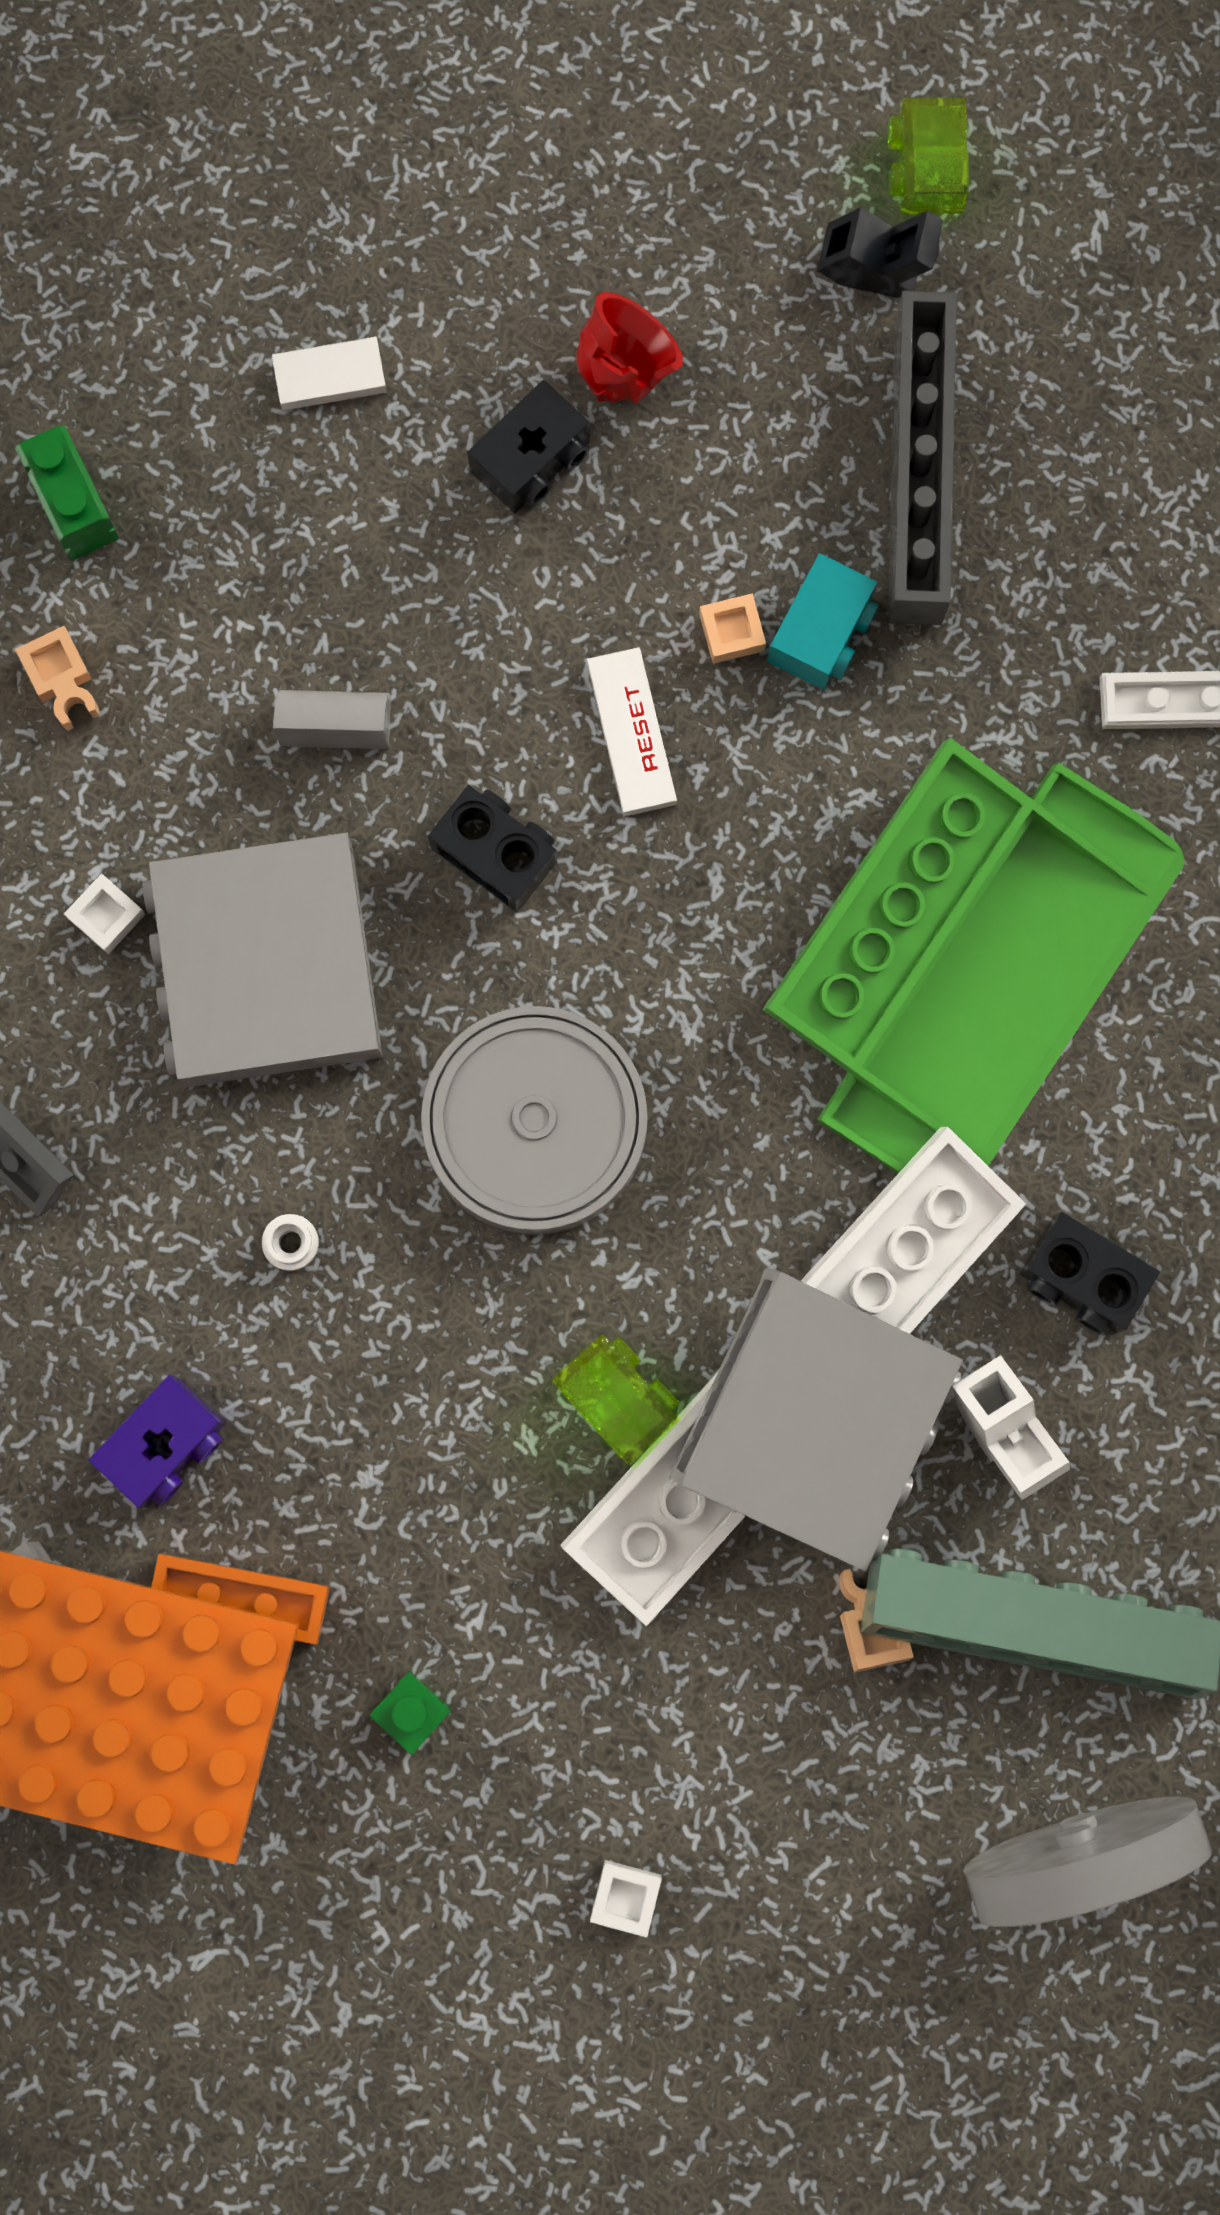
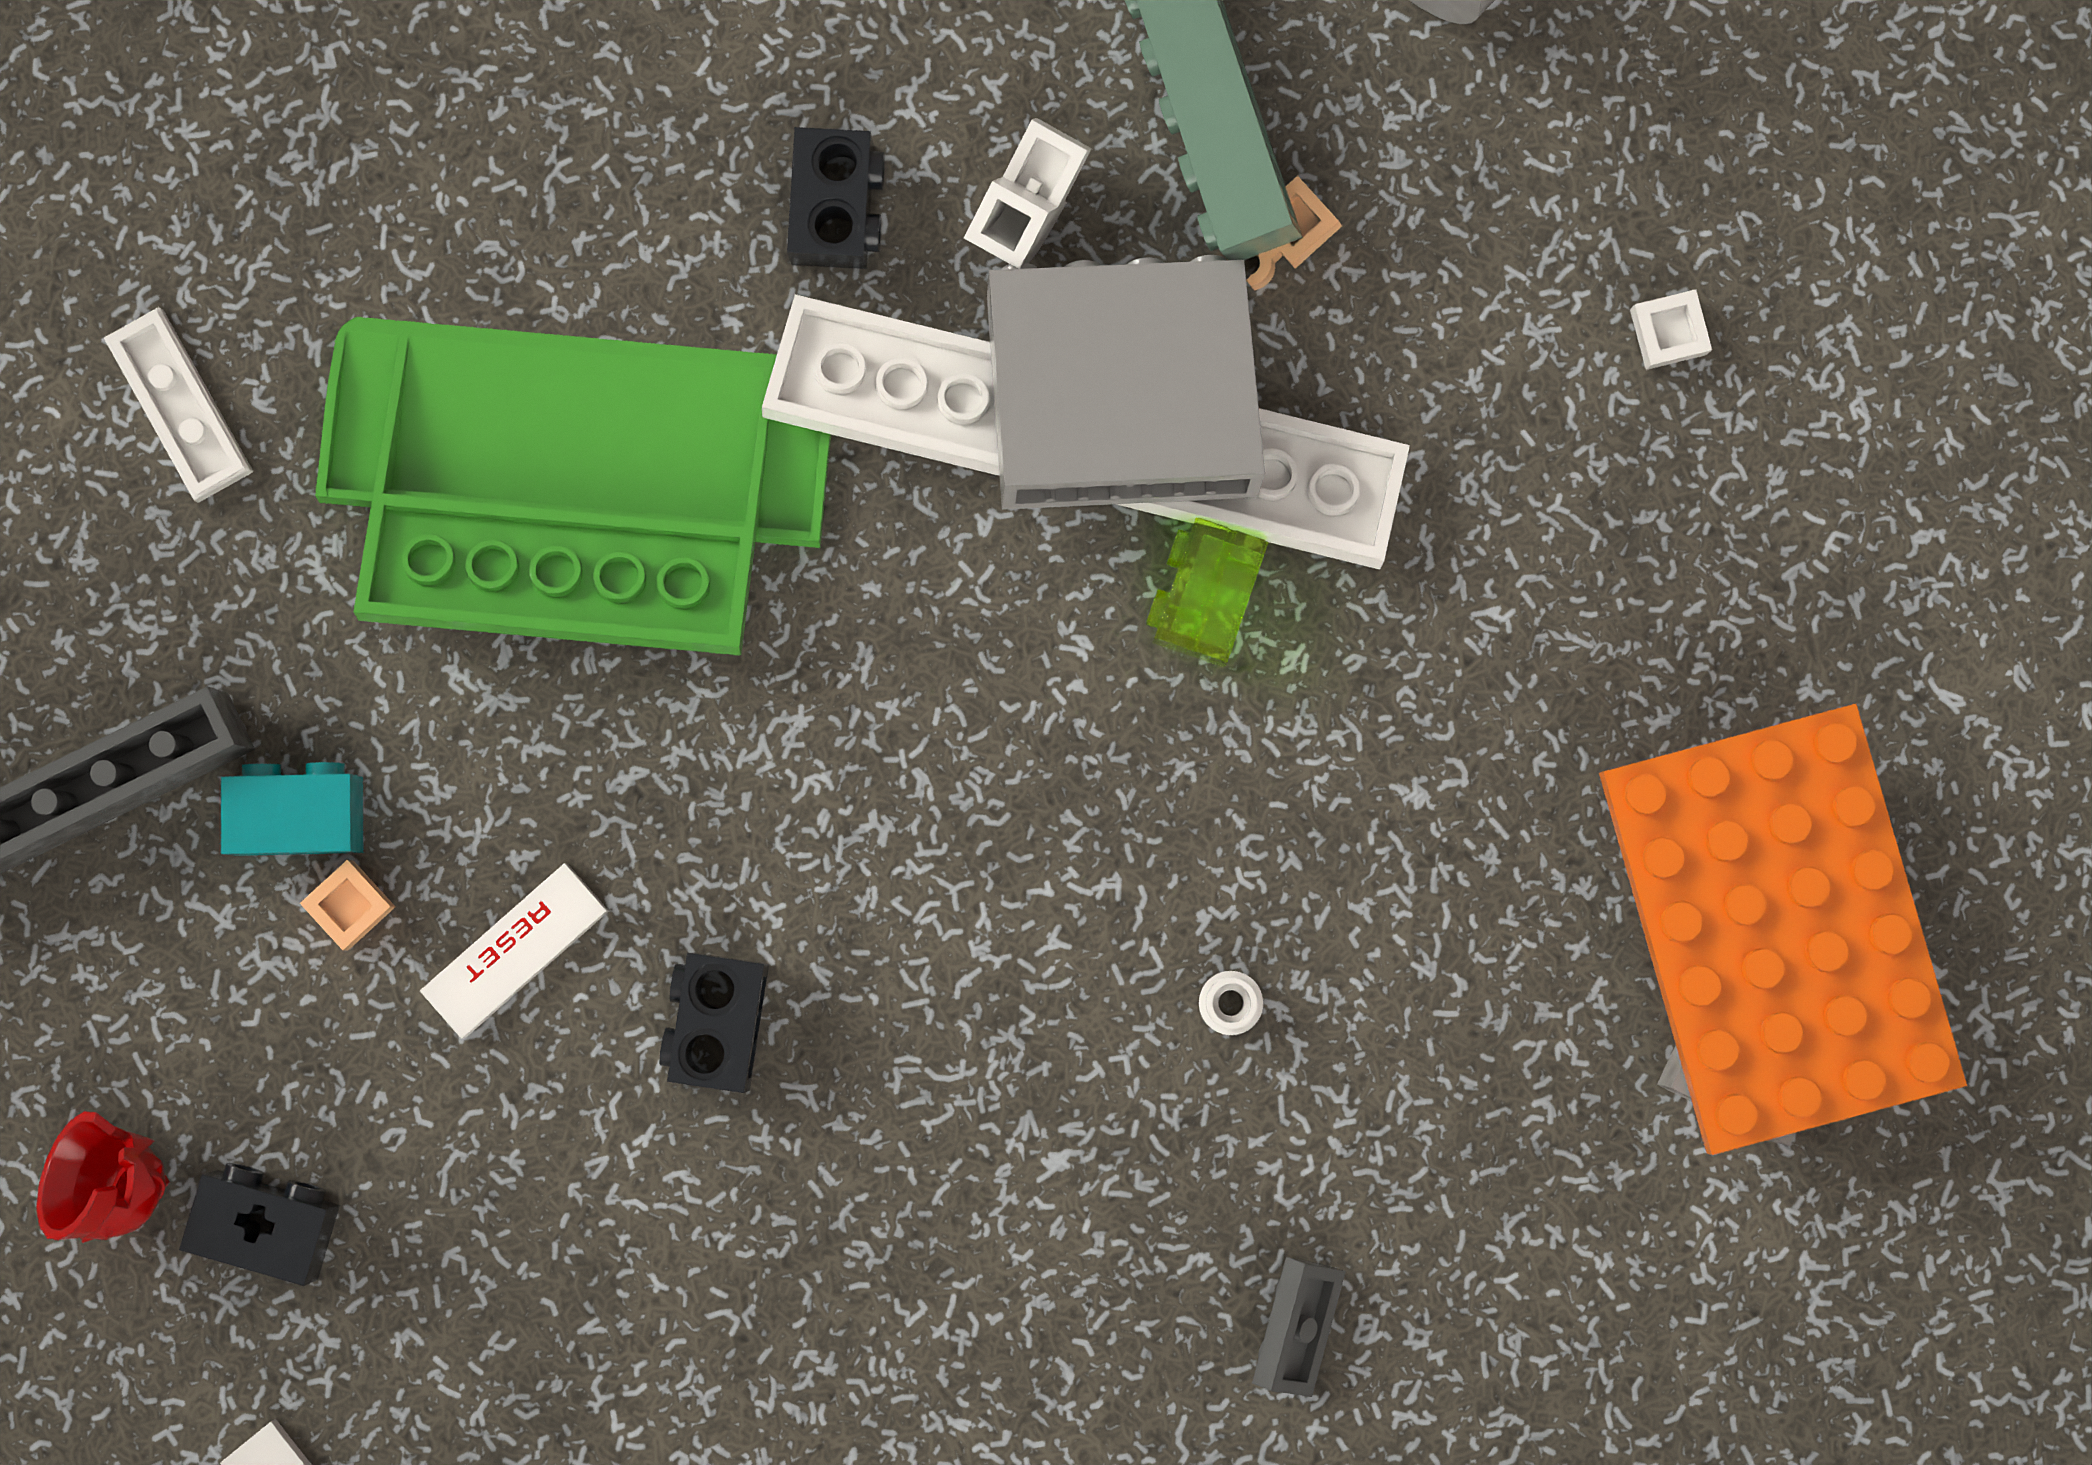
camera: 115 degrees left, 5 degrees up
white plate [64,874,146,954] -> none
dark purple brick [88,1375,226,1508] -> none
light grey brick [142,832,383,1088] -> none
orange plate [151,1554,330,1645] -> none
light grey brick [273,690,391,749] -> none
green plate [369,1671,452,1755] -> none
light grey brick [421,1006,648,1235] -> none

